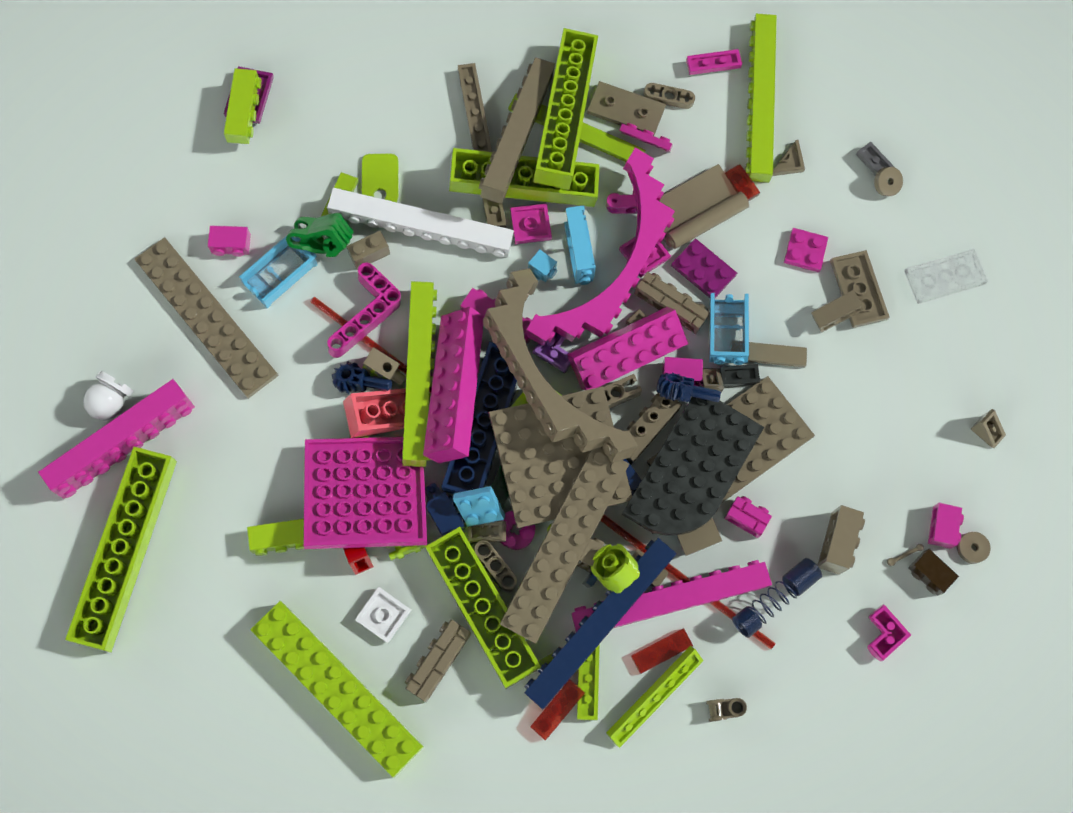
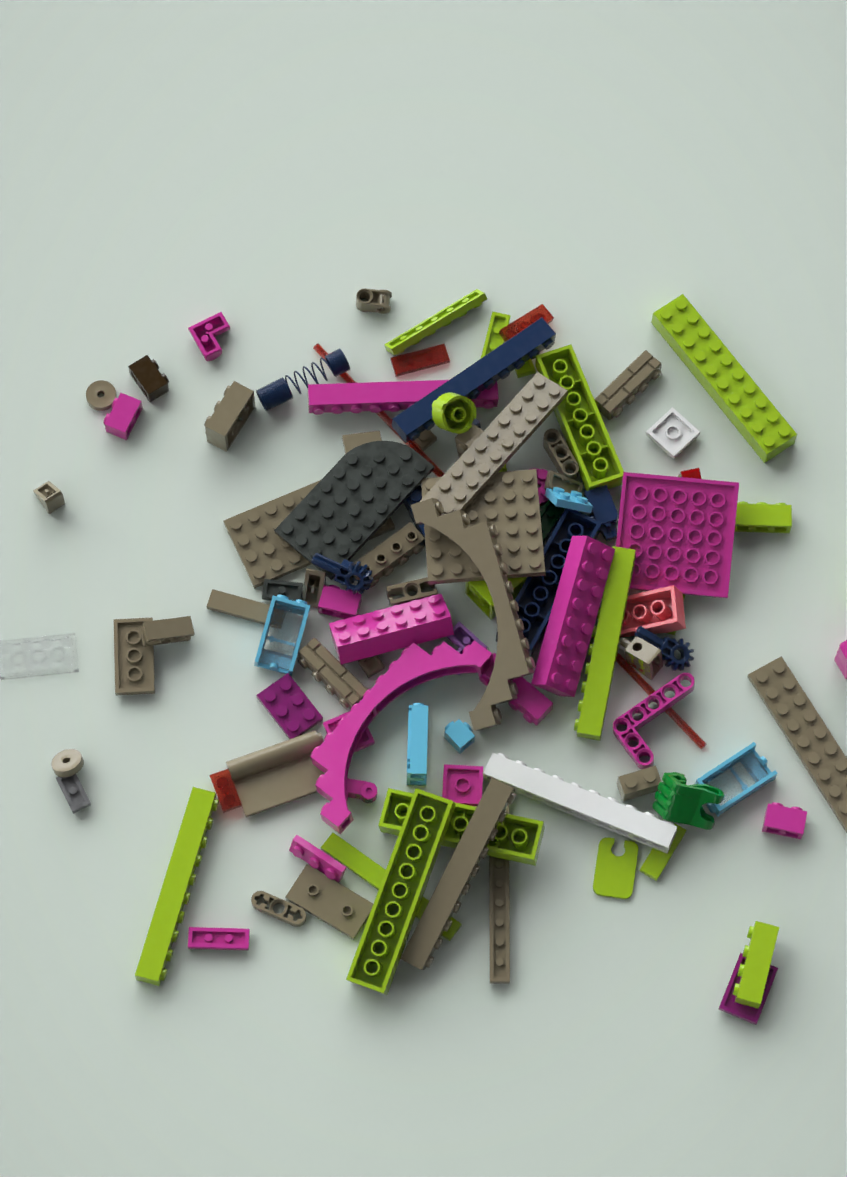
camera: 165 degrees left, 5 degrees down
dark pink brick [724,496,772,538] -> none
dark tan tile [772,140,805,176] -> none
dark pink plate [784,228,828,272] -> none
dark tan hinge [887,544,924,566] -> none

